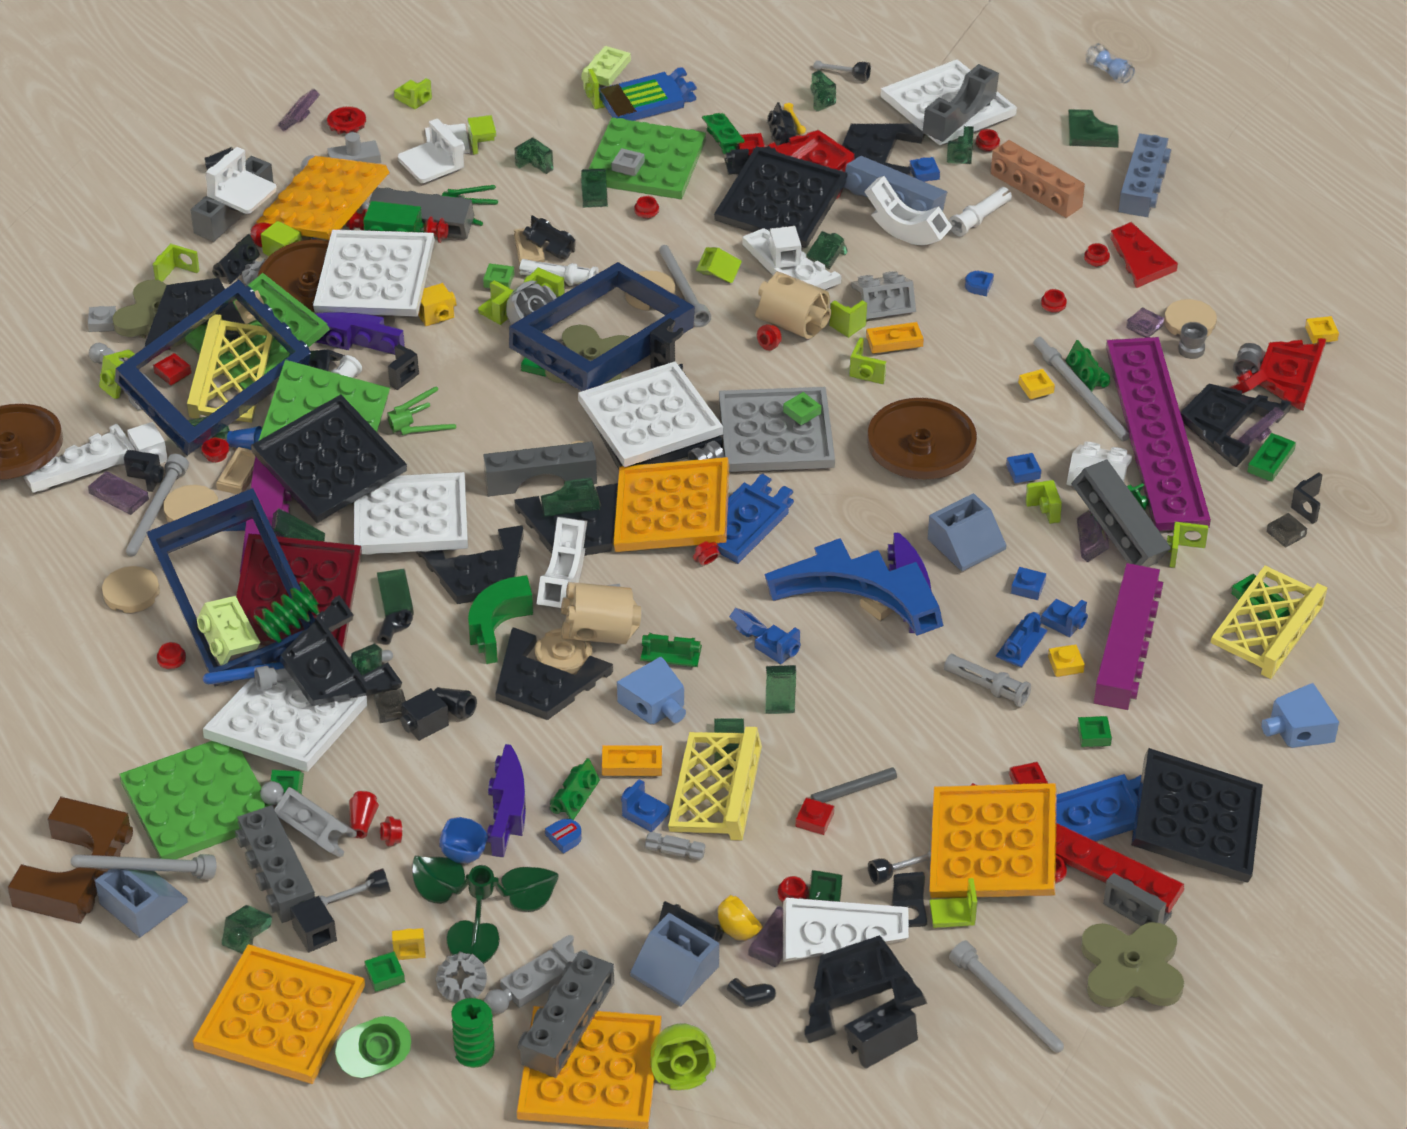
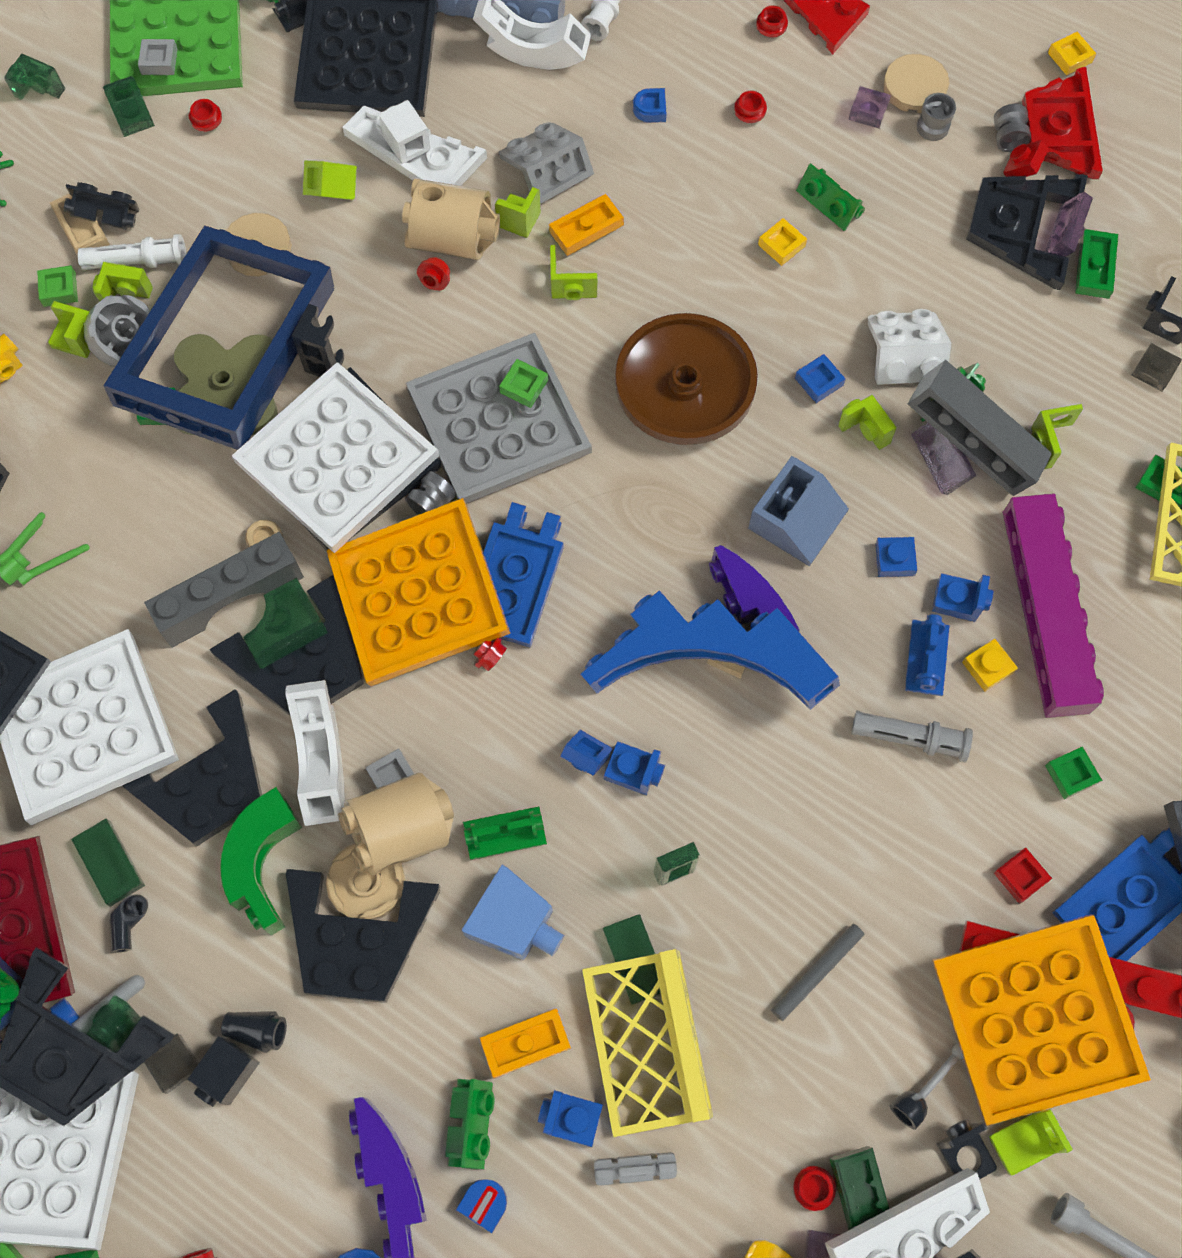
camera: 20 degrees left, 25 degrees up
light grey piece [659,245,712,327] -> none
red plate [795,798,835,835] -> none
clear green bracket [806,231,848,270] -> none
light grey bar [1033,337,1130,442] -> none
magenta plate [1106,337,1211,531] -> none

